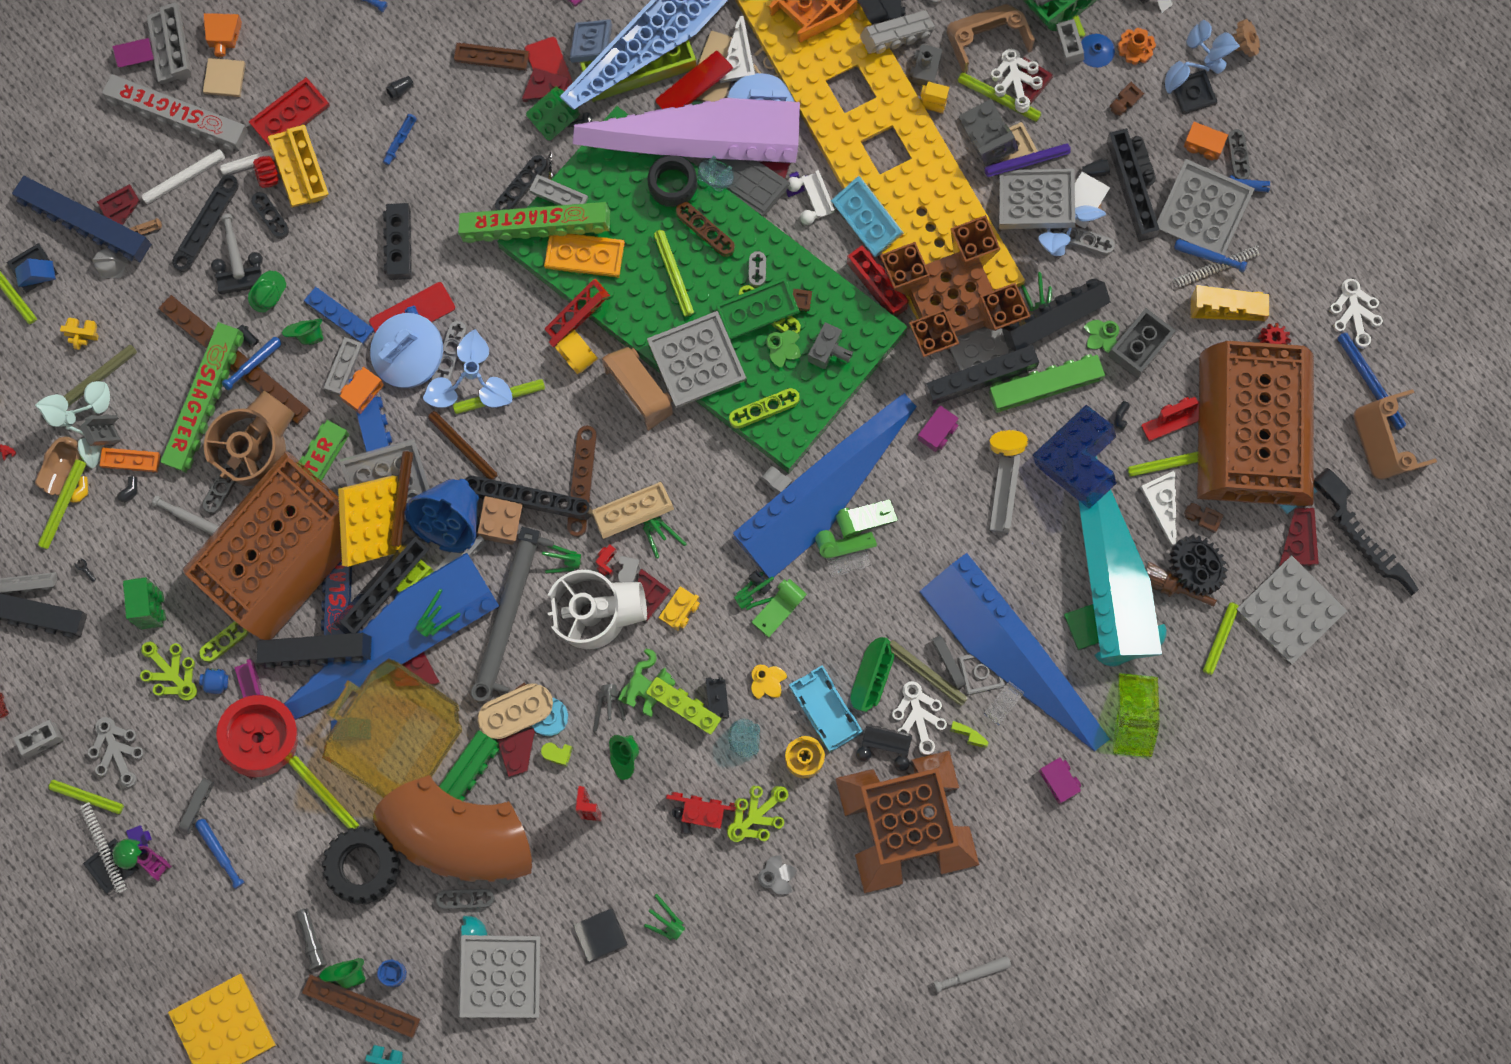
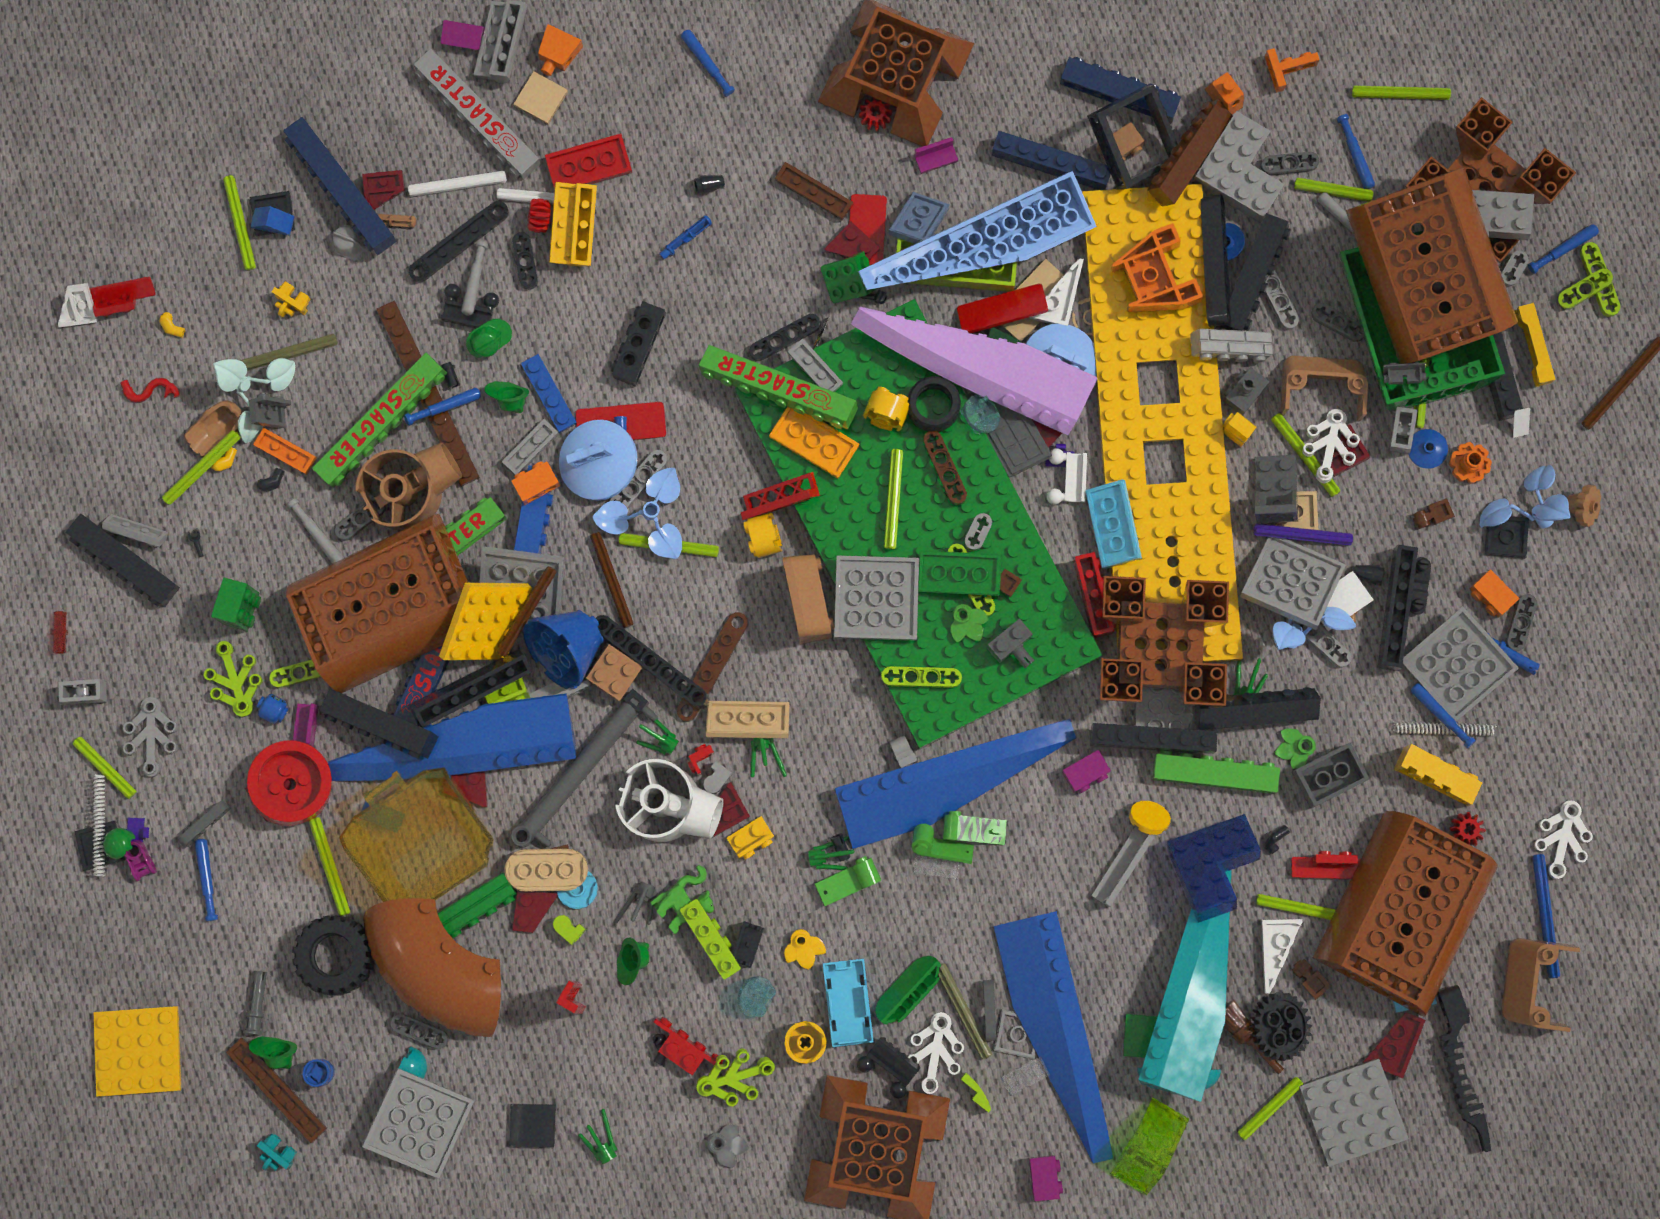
camera: 25 degrees right, 5 degrees up
green plant [415,589,461,637] -> none
none -> yellow brick [863,387,909,431]

